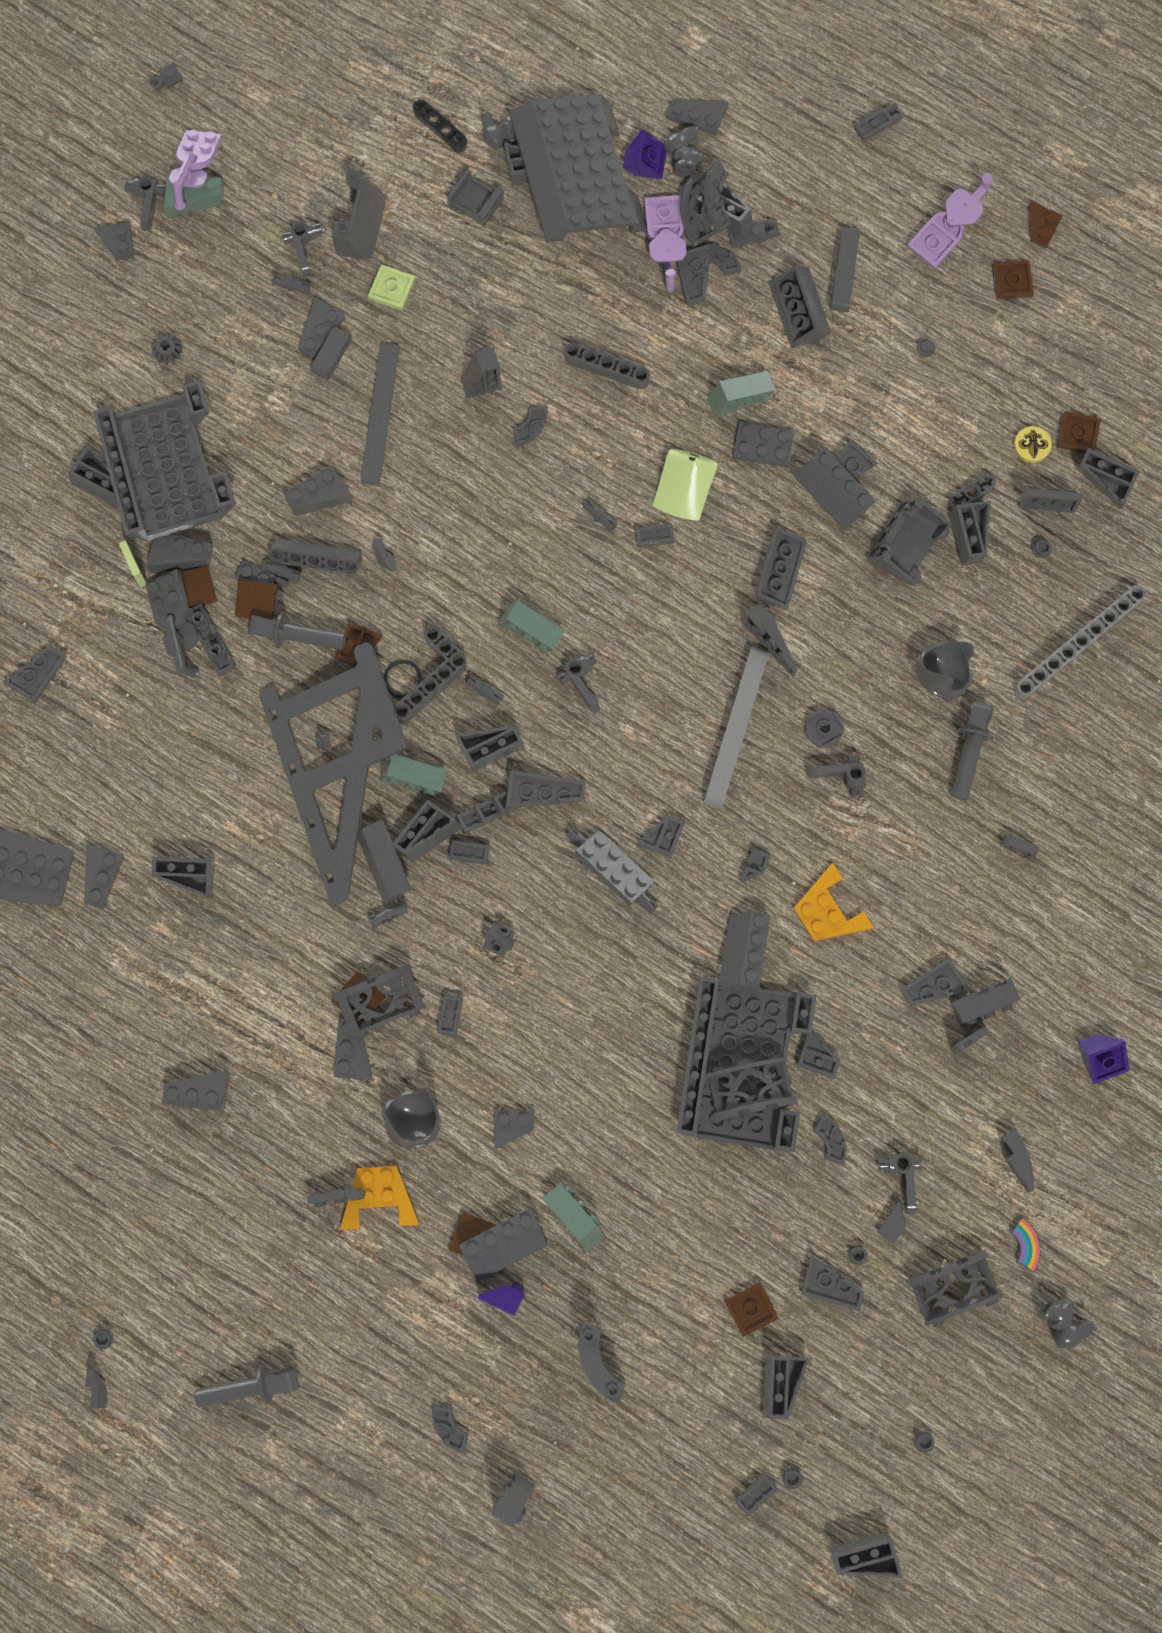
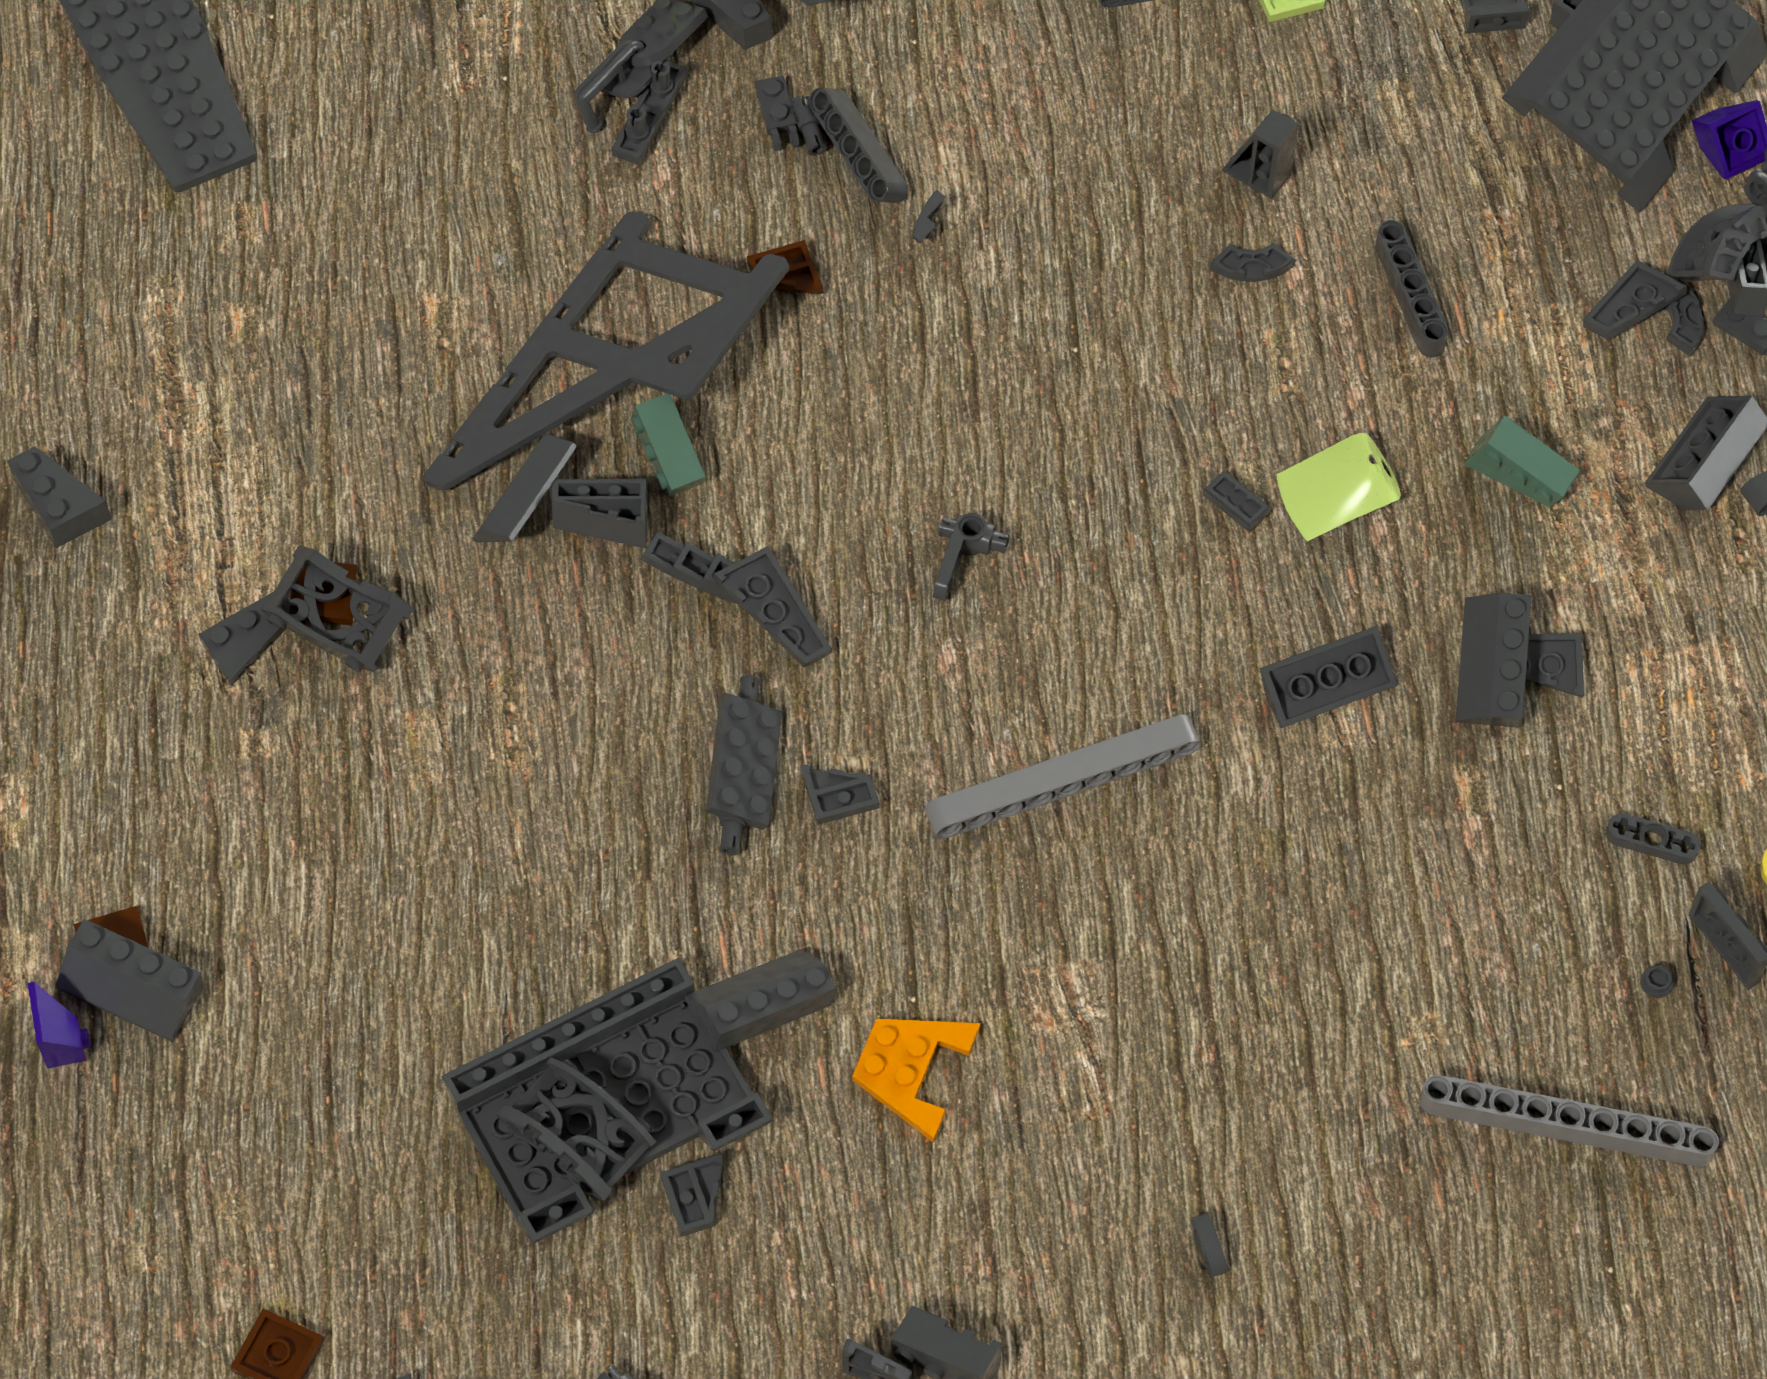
camera: 50 degrees right, 15 degrees down
dark grey wing [84,843,124,910] -> none
dark grey wedge [151,857,214,898] -> none
reddish brown tile [181,565,217,609] -> none
reddish brown tile [234,579,277,620] -> none
dark grey piece [248,612,346,650] -> none
dark grey wedge [283,465,353,516] -> none
dark grey hinge [307,1188,365,1207] -> none
dark grey plate [315,732,331,751] -> none
light orange wing [340,1166,420,1230] -> none
dark grey tile [361,344,400,486] -> none
dark grey pin [368,901,408,929] -> none
dark grey piece [381,1088,441,1149] -> none
black piece [383,660,422,697] -> none
dark grey beam [394,625,468,723] -> none
dark grey plate [437,995,463,1037] -> none
dark grey plate [449,840,490,865] -> none
dark grey wedge [455,726,524,772] -> none
dark grey pin [466,675,504,705] -> none
dark grey brick [483,923,515,957] -> none
dark grey wing [494,1110,534,1148] -> none
sand green wedge [498,600,565,652] -> none
sand green wedge [542,1183,605,1252] -> none
dark grey fence [579,1323,625,1404] -> none
dark grey pin [583,499,618,532] -> none
lavender plate [645,195,686,292] -> none
dark grey plate [733,422,794,468] -> none
dark grey slope [740,848,771,882] -> none
dark grey wedge [743,603,797,677] -> none
dark grey plate [805,709,844,748] -> none
dark grey piece [807,755,866,798] -> none
dark grey tile [814,1114,847,1166] -> none
dark grey windscreen [866,497,952,585] -> none
dark grey wing [900,959,971,1007] -> none
dark grey piece [916,641,974,702] -> none
dark grey wedge [949,500,991,566] -> none
dark grey piece [951,701,994,801] -> none

